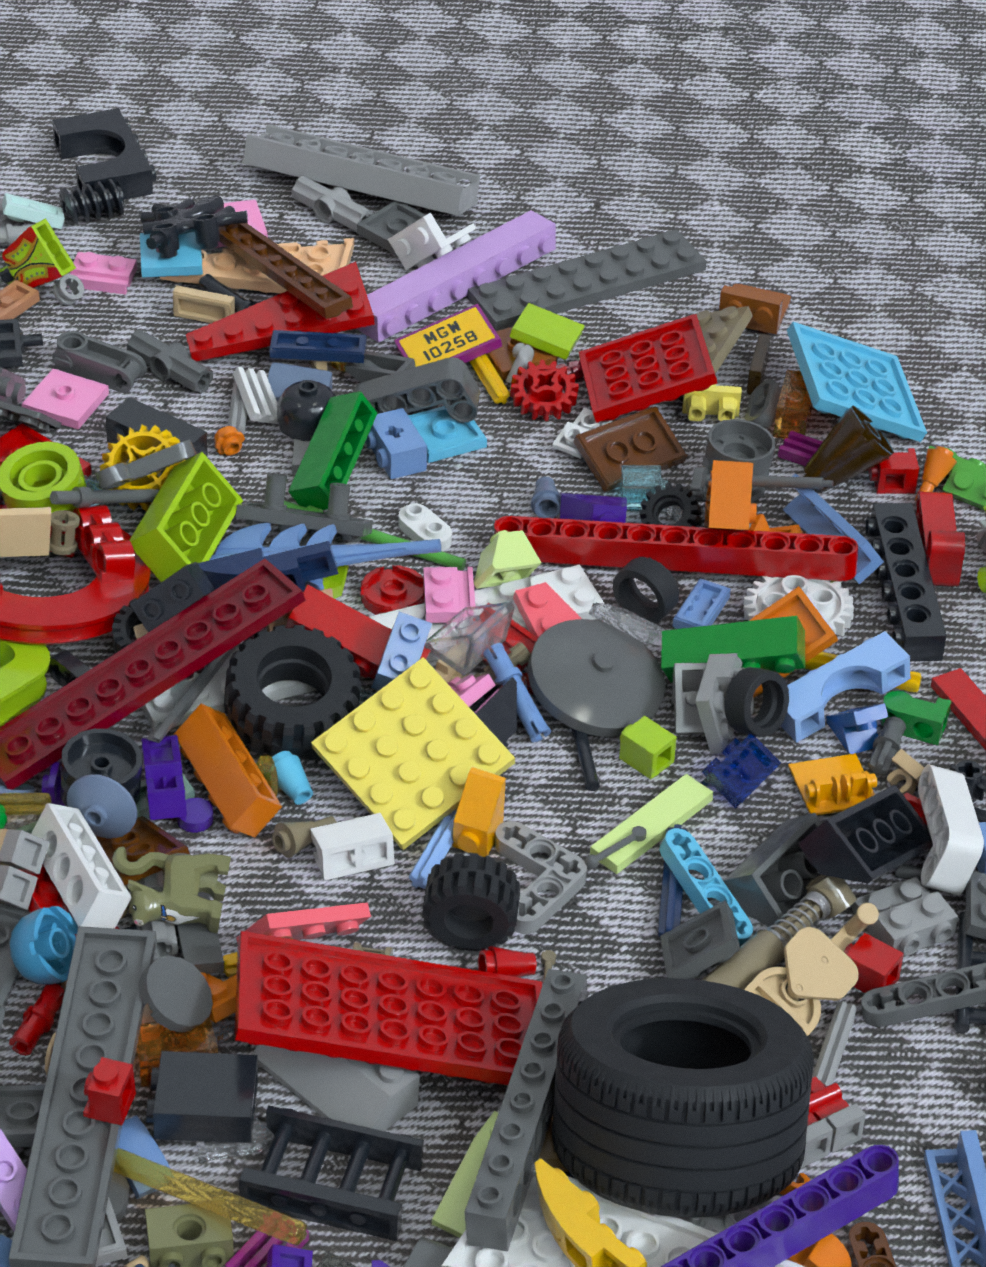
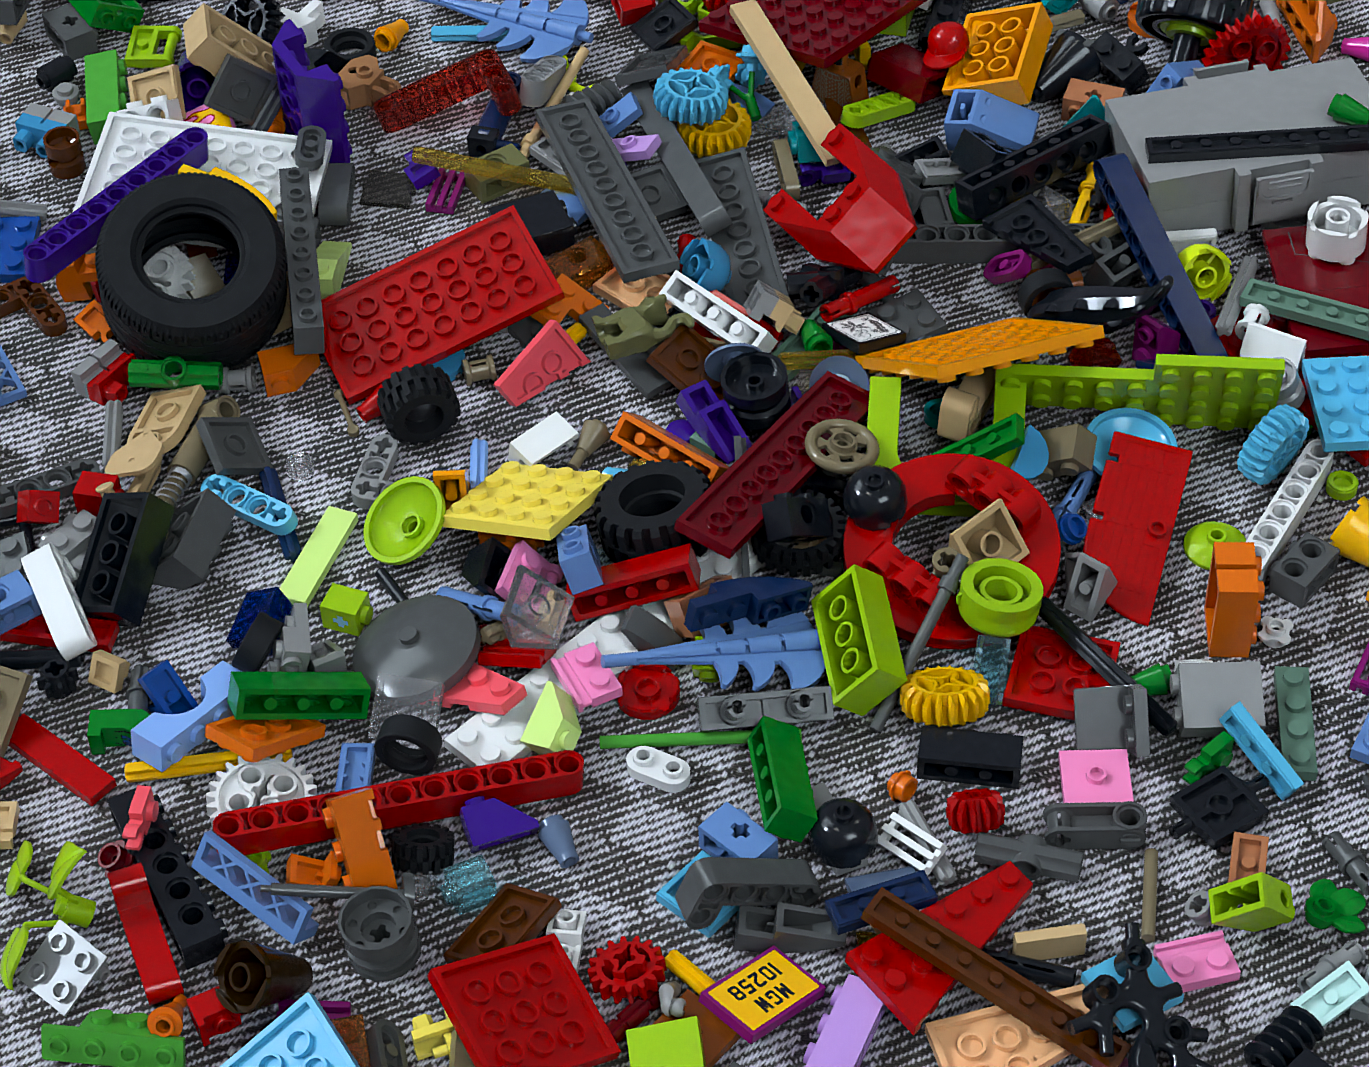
camera: 160 degrees right, 5 degrees up
red brick [83,1057,136,1126] -> none
dark grey beam [95,439,196,490] -> none
dark grey tile [139,955,213,1033] -> none
black fence [239,1105,424,1241] -> none
dark grey hinge [585,826,646,869] -> none
light orange hinge [788,753,877,815] -> none
none -> red brick [16,490,60,524]
none -> dark red plate [97,840,134,878]
none -> coral plate [122,785,159,851]
none -> clear bush [286,451,314,482]
none -> lime dish [363,476,446,565]
none -> dark grey slope [620,605,685,670]
none -> dark tan plate [804,419,879,475]
none -> black cylinder [843,465,907,531]
none -> red gear [946,788,1005,834]
none -> dark tan bar [1141,848,1158,943]

